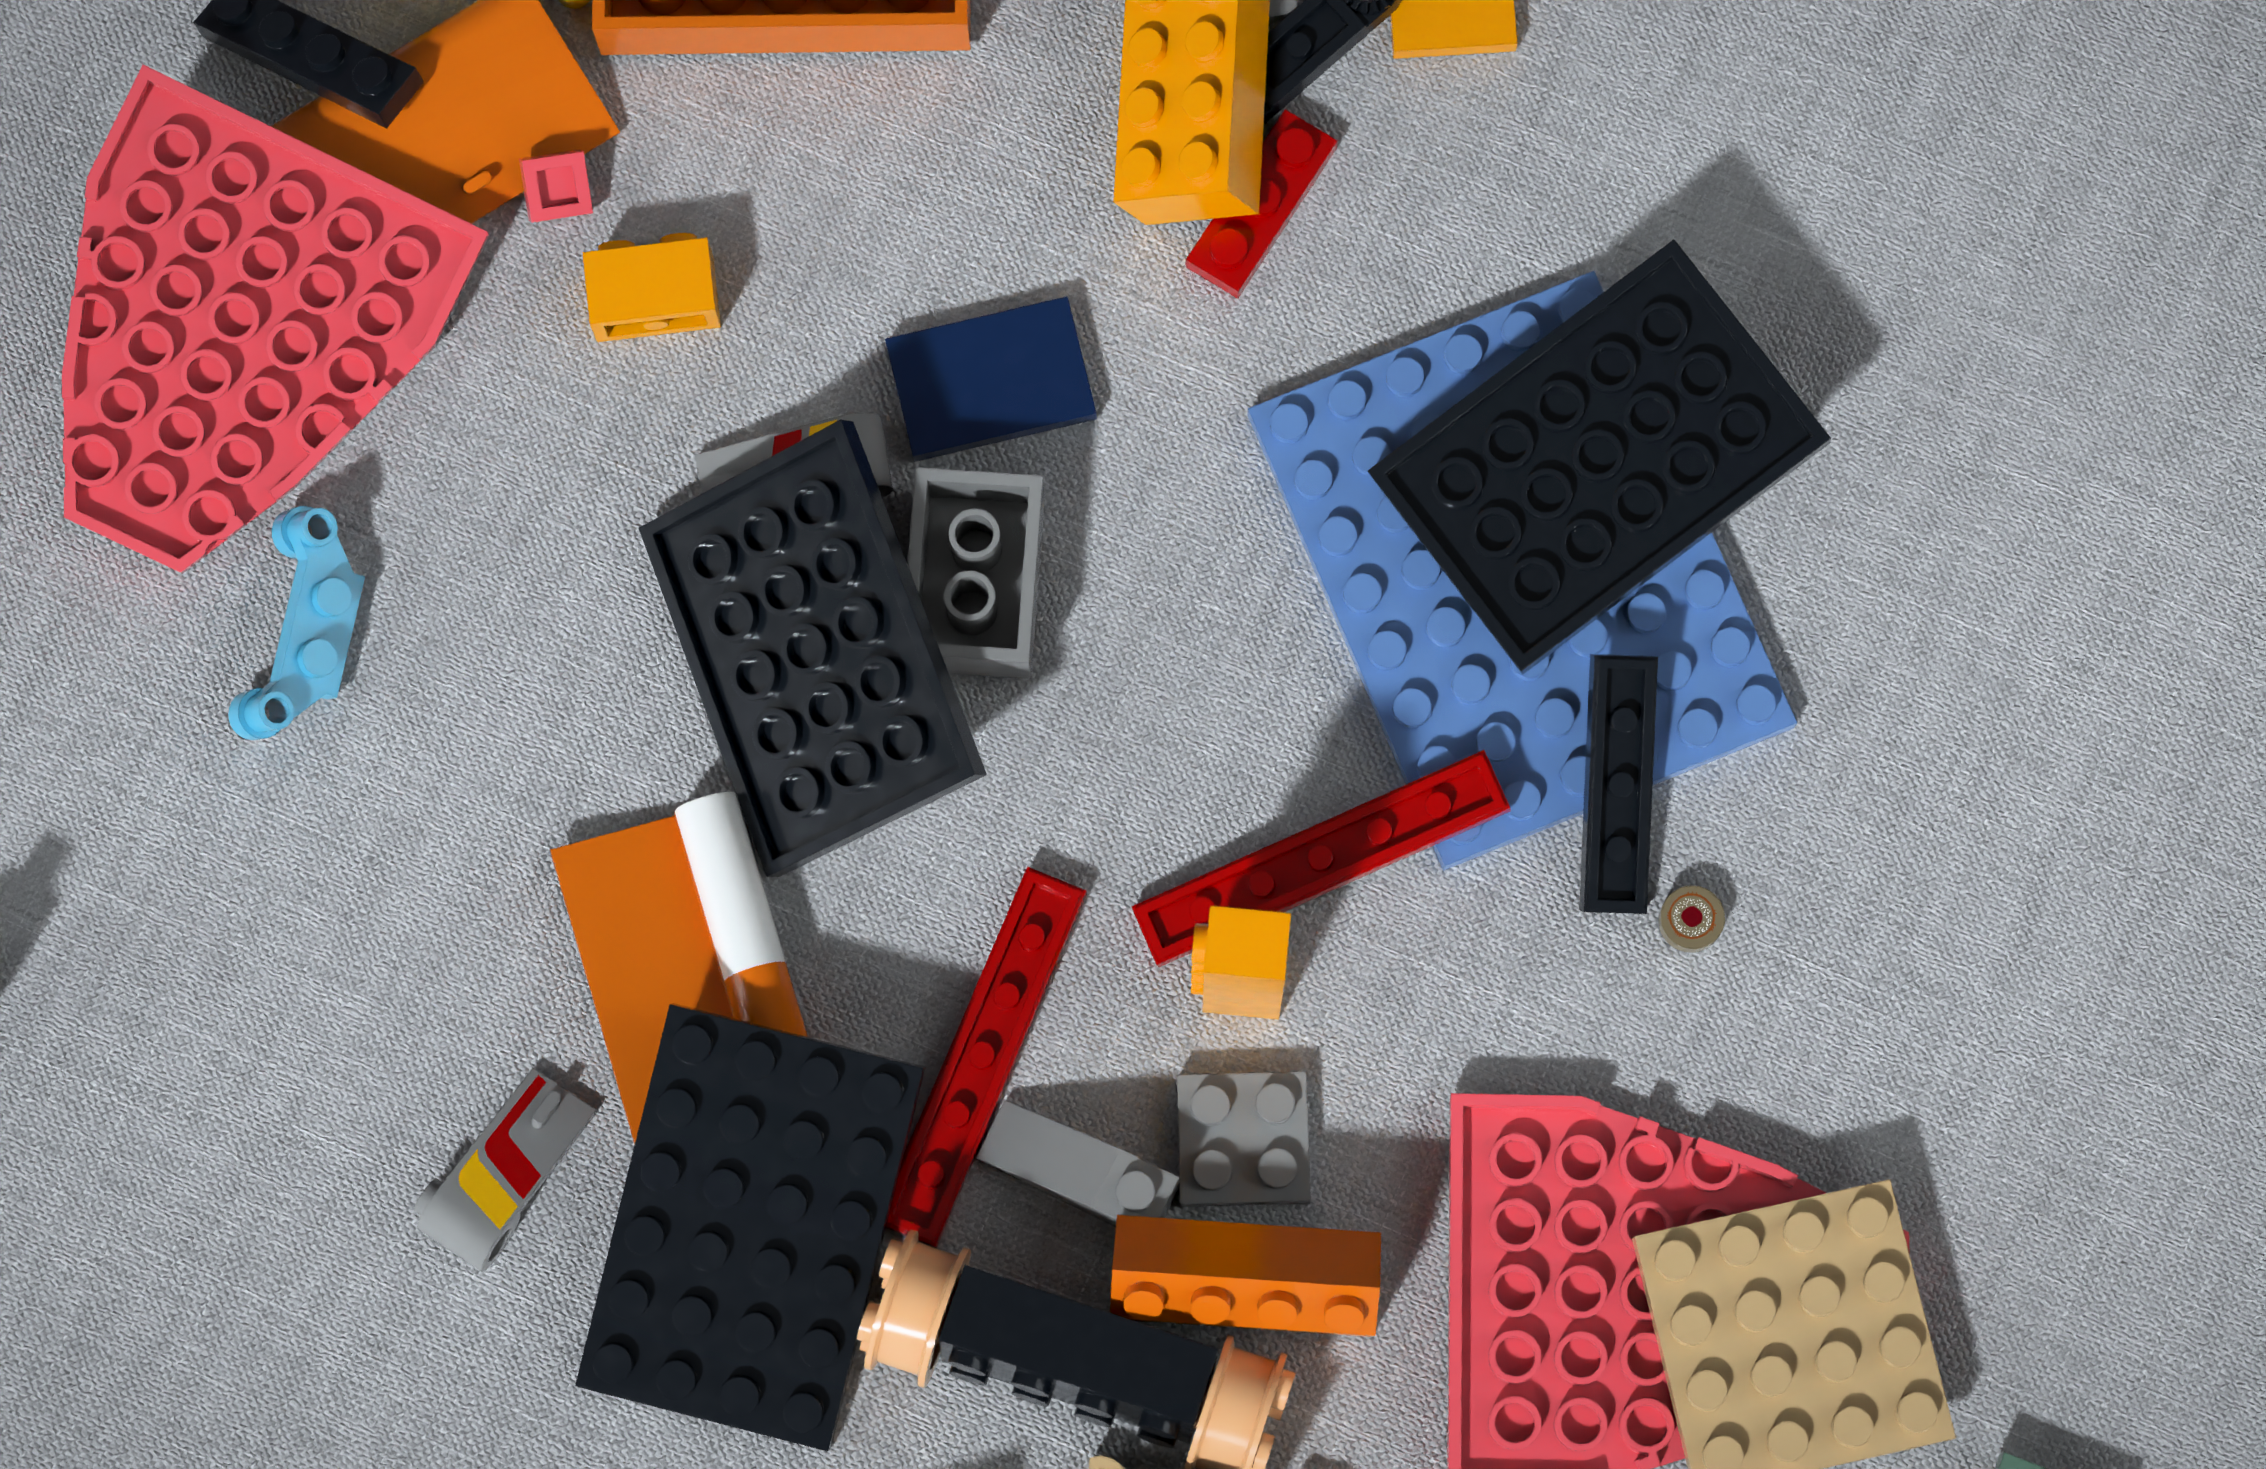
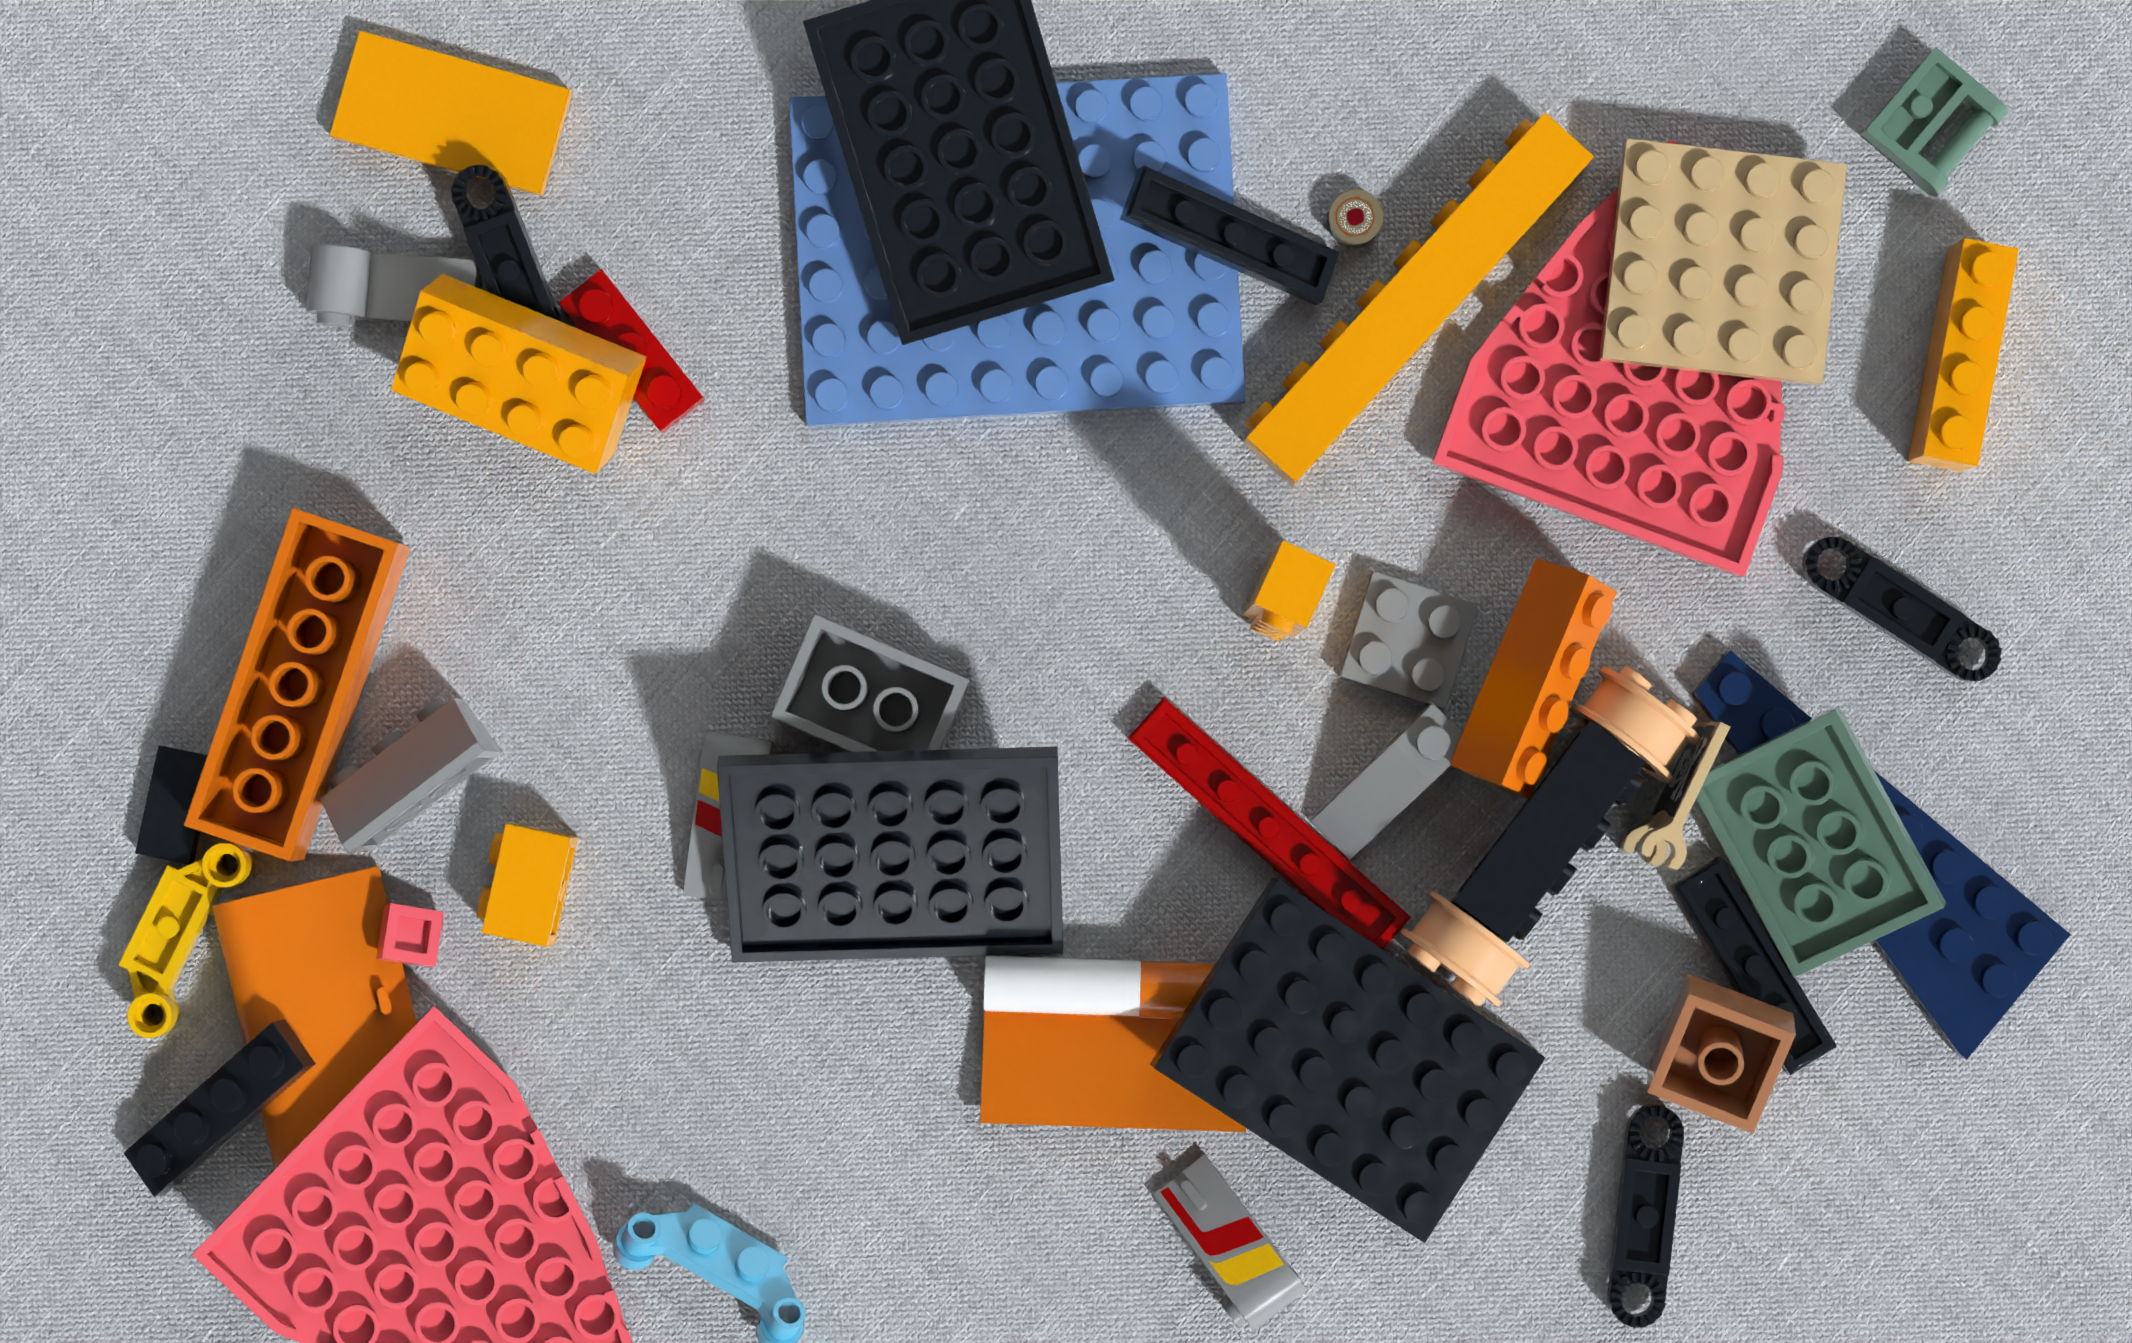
camera: 70 degrees left, 10 degrees up
dark blue tile [885,296,1097,462] -> none
red tile [1132,750,1511,967] -> none
none -> light grey slope [320,697,502,853]
none -> light orange brick [1244,112,1594,487]

